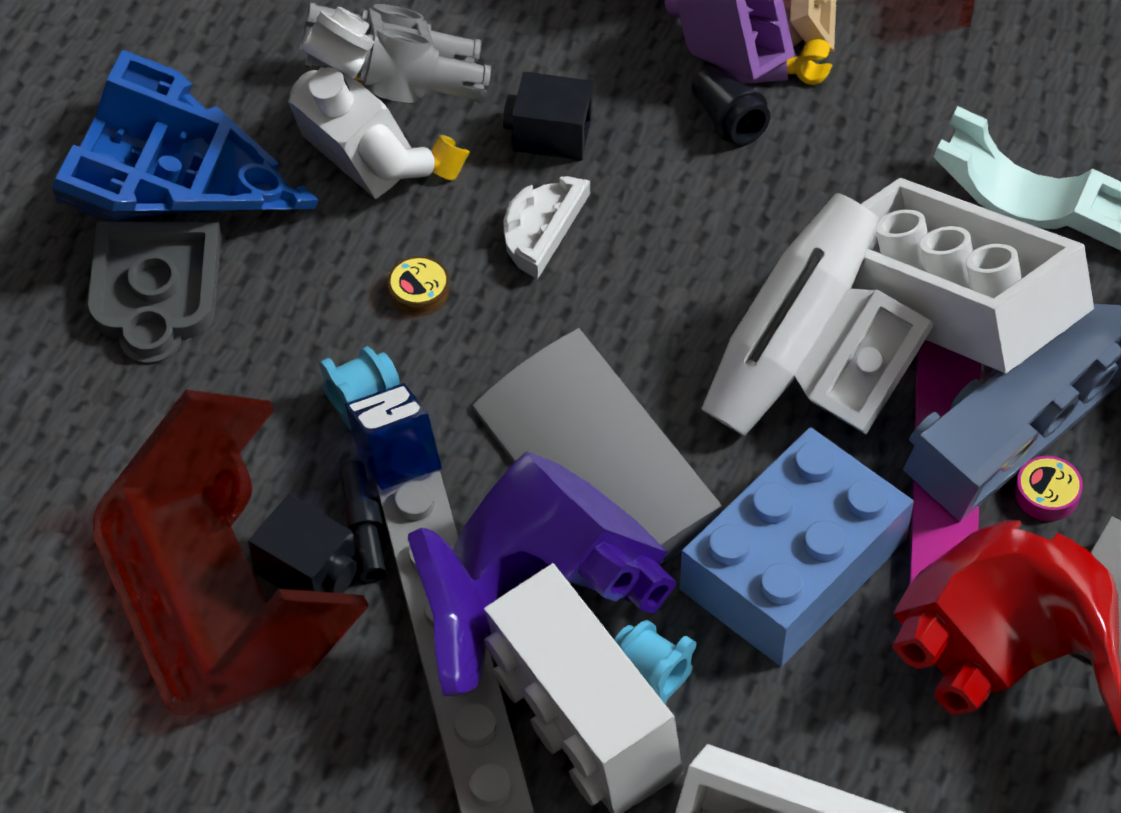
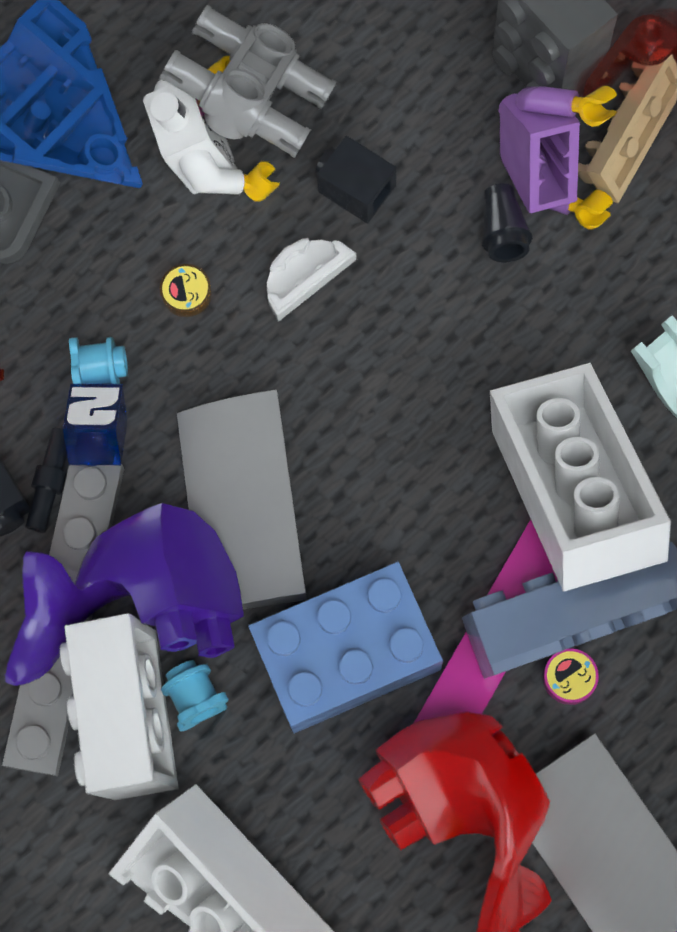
camera: 30 degrees right, 20 degrees up
white plate [299,6,374,79] -> none
white plate [702,193,934,436] -> none

